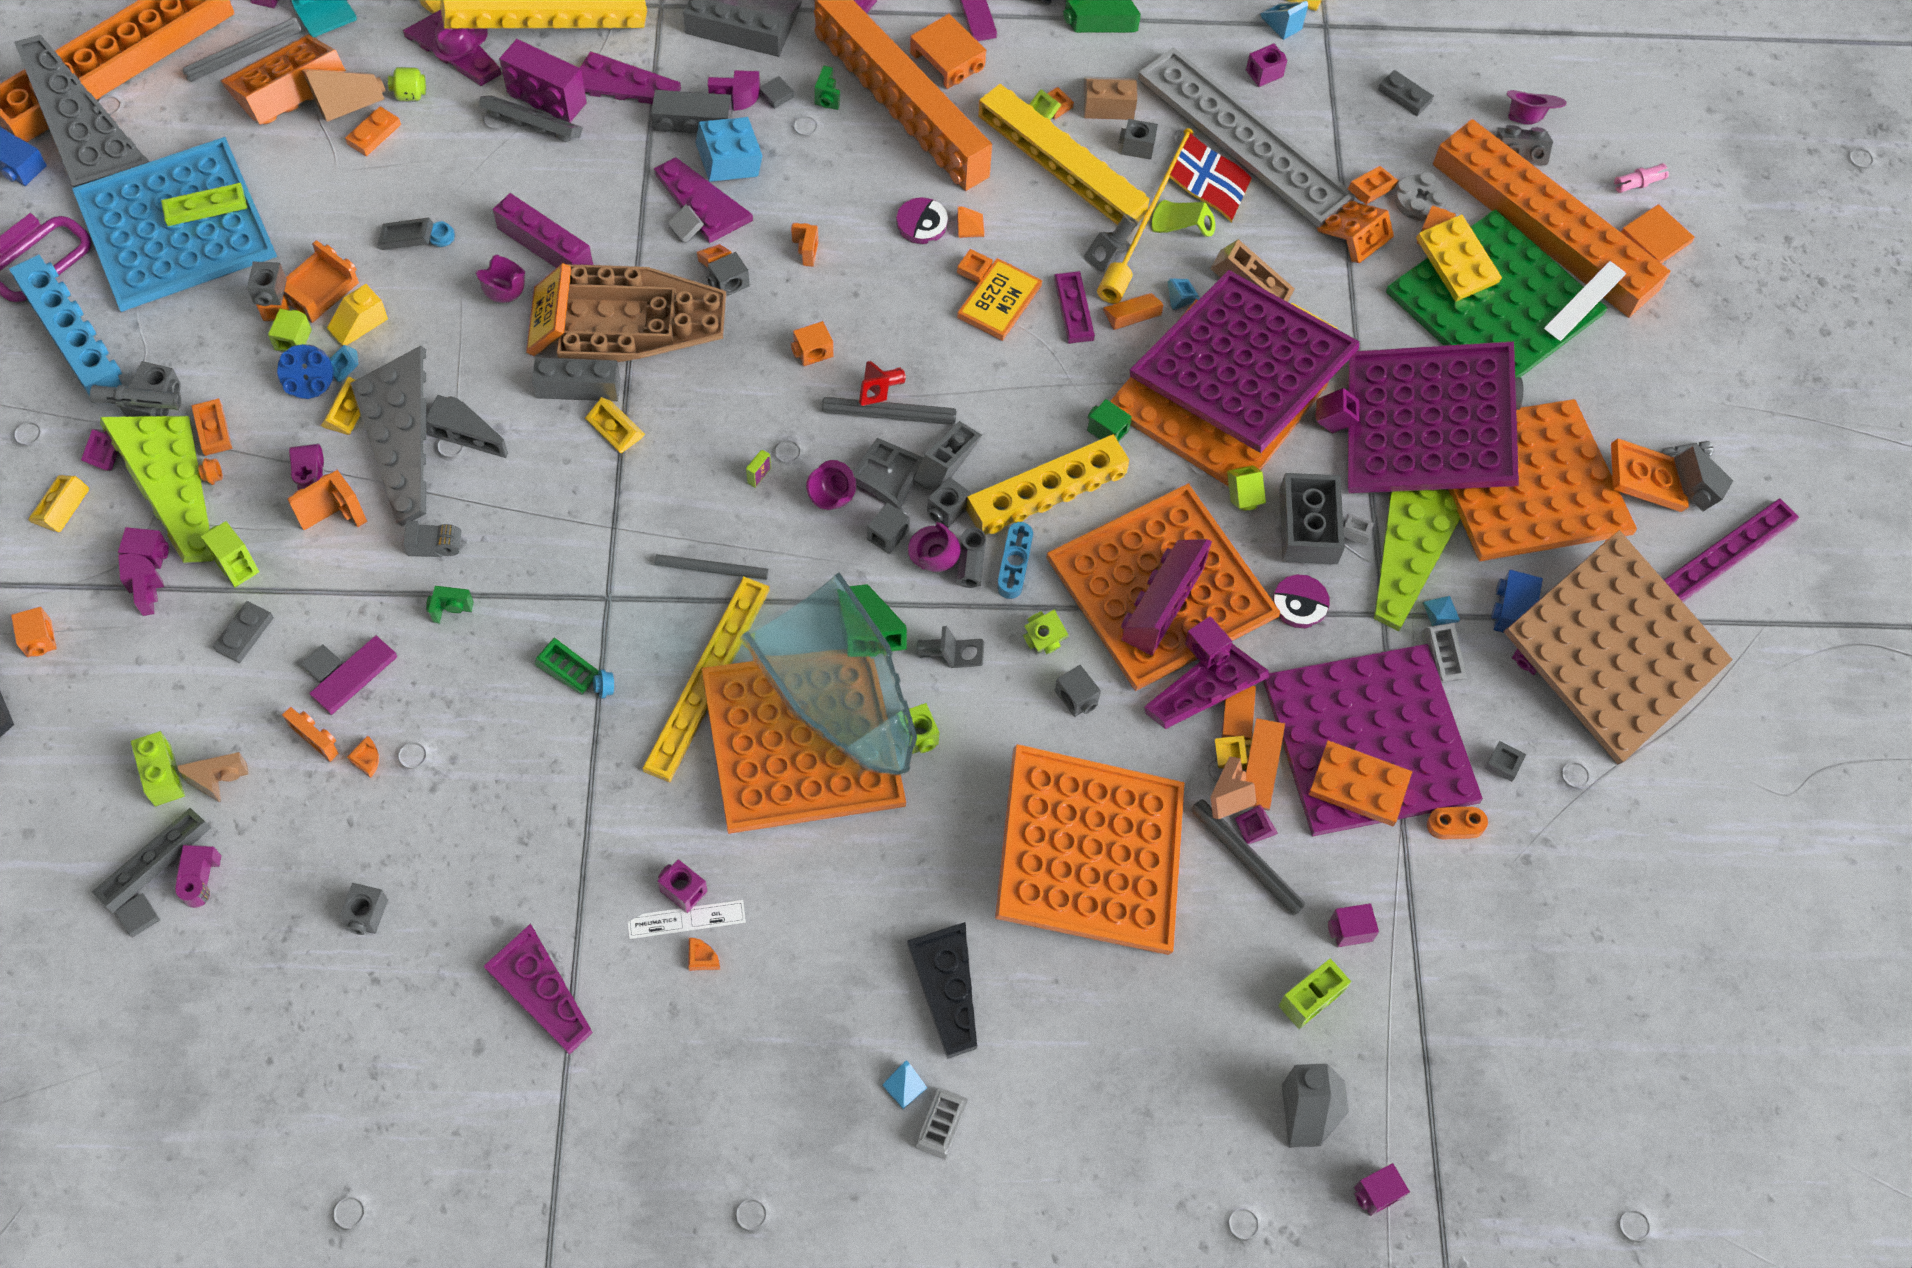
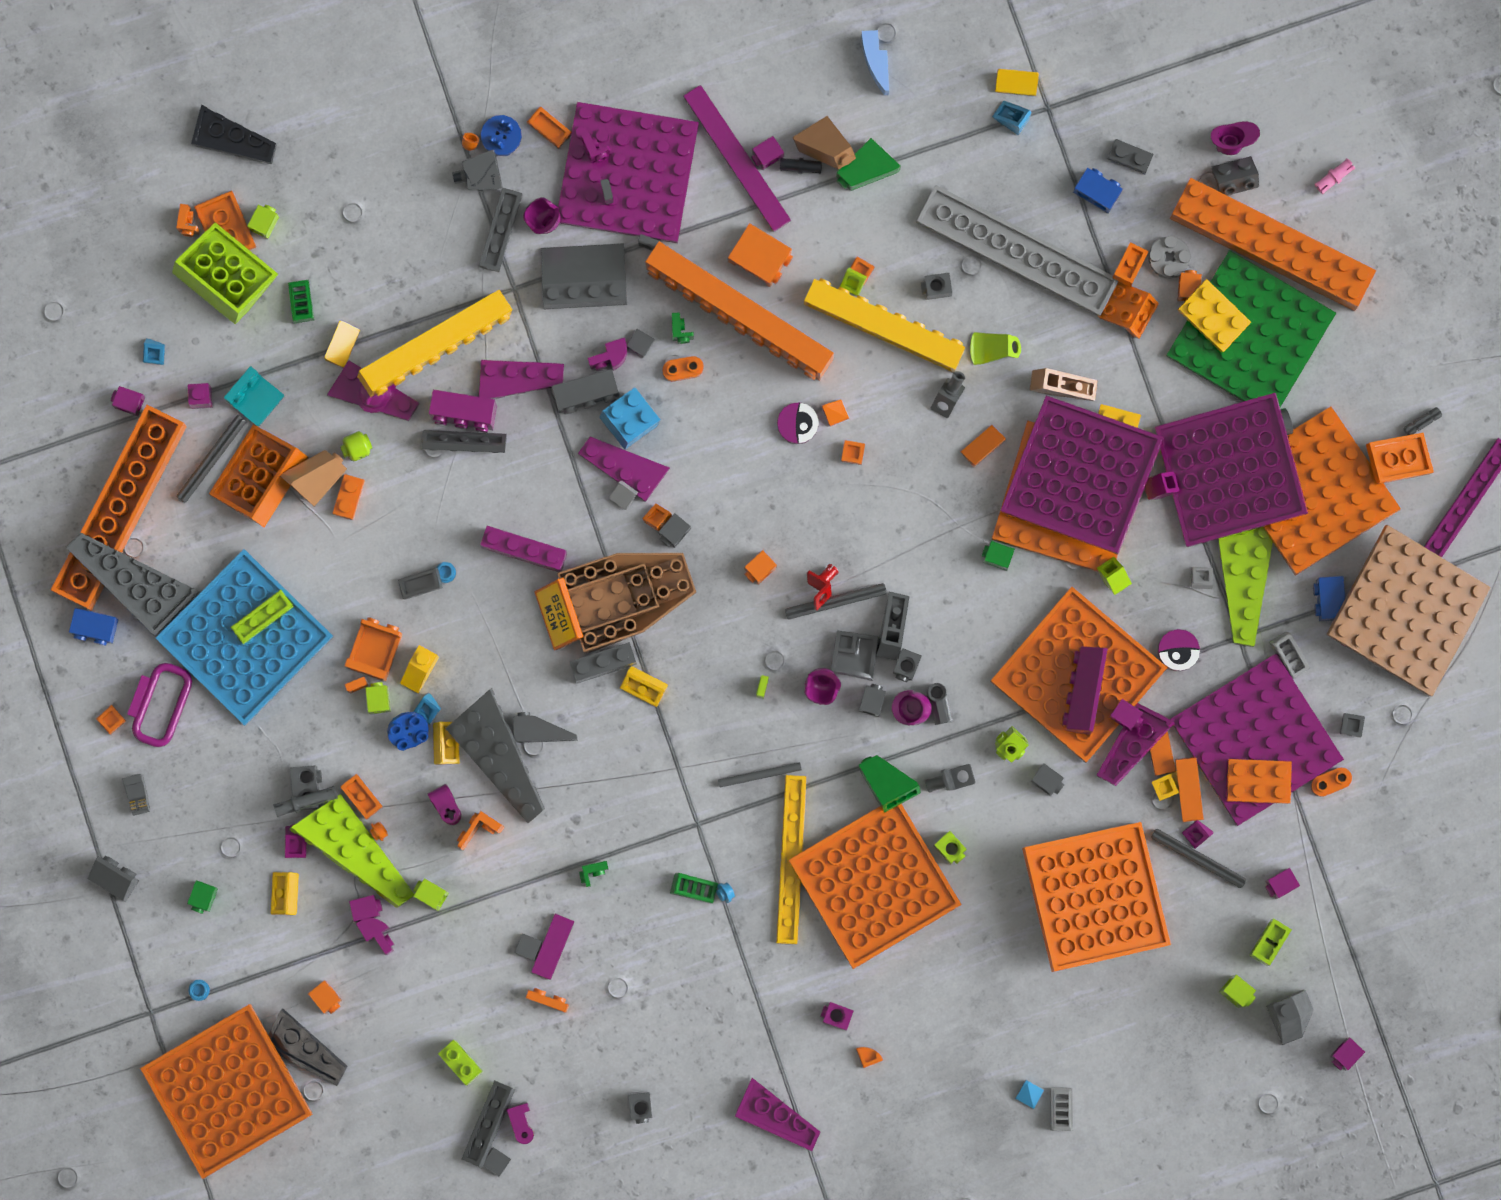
camera: 15 degrees left, 20 degrees up
dark azure brick [9,254,122,397] -> none
medium nougat slope [178,752,249,802] -> none
dark grey plate [213,601,274,663] -> none
dark grey brick [247,261,287,306] -> none
orange tile [347,735,379,778] -> none
dark grey leg [404,520,461,557] -> none
magenta helmet [476,254,525,303] -> none
white sticker [628,900,746,939] -> none
clear light blue windscreen [740,572,917,776] -> none
orange bracket [791,223,819,267] -> none
black wing [907,922,977,1059] -> none
tile [957,258,1042,341] -> none
yellow brick [966,434,1129,535] -> none
dark azure beam [997,522,1033,599] -> none
magenta tile [1054,271,1095,344] -> none
medium nougat slope [1083,77,1137,120] -> none
flag [1097,128,1252,304] -> none
dark azure slope [1168,279,1200,310] -> none
nougat slope [1210,756,1256,819] -> none
magenta brick [1246,43,1288,87] -> none
dark grey brick [1279,473,1345,564] -> none
dark azure slope [1423,596,1460,626] -> none
white sticker [1544,261,1627,341] -> none
orange tile [1621,204,1695,264] -> none
dark grey slope [1674,443,1733,511] -> none
none -> orange plate [662,356,704,382]
none -> blue brick [1073,168,1123,214]
none -> lime brick [1219,974,1256,1008]

